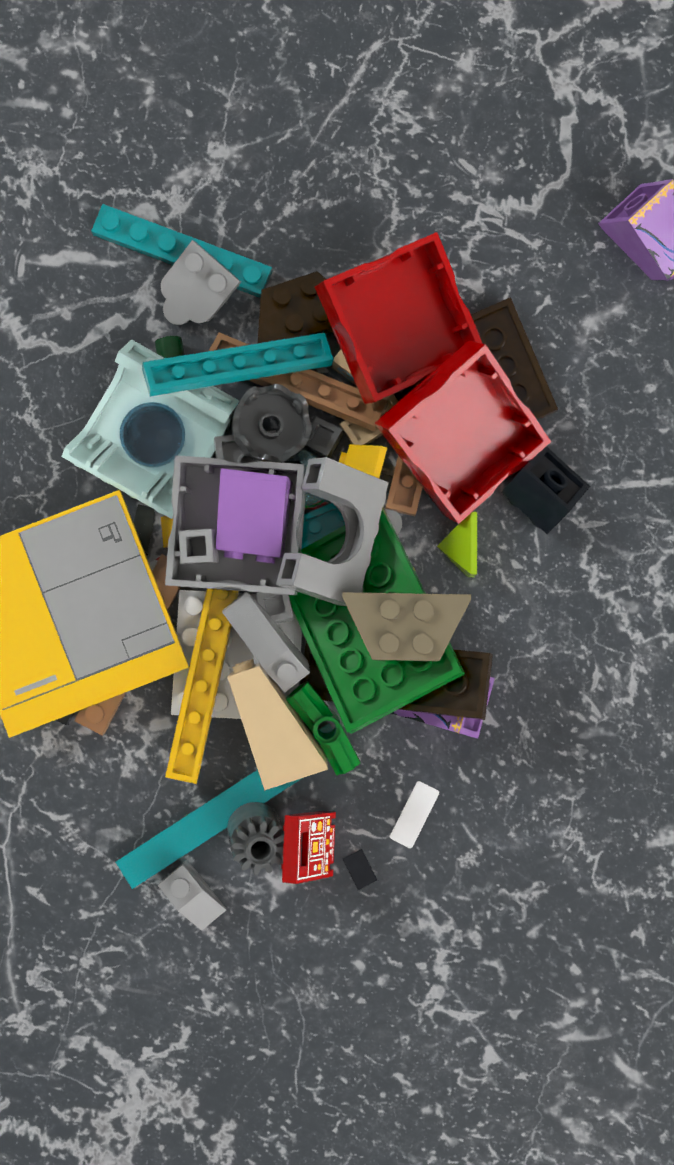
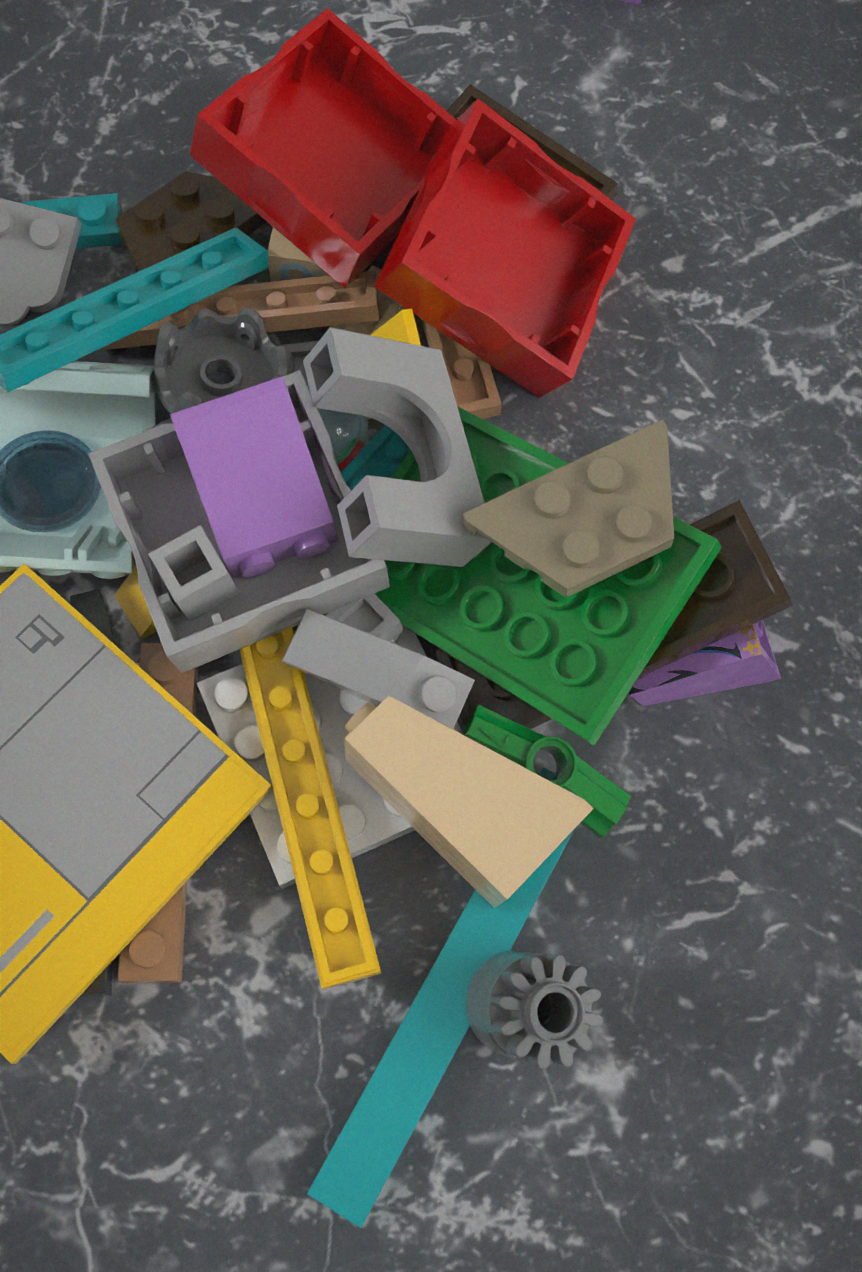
camera: 25 degrees left, 15 degrees down
light grey slope [158,860,227,931] -> none
red container [281,811,336,884] -> none
black sticker [343,849,377,890] -> none
white sticker [390,781,439,848] -> none
lime slope [437,512,477,577] -> none
black slope [501,446,591,534] -> none

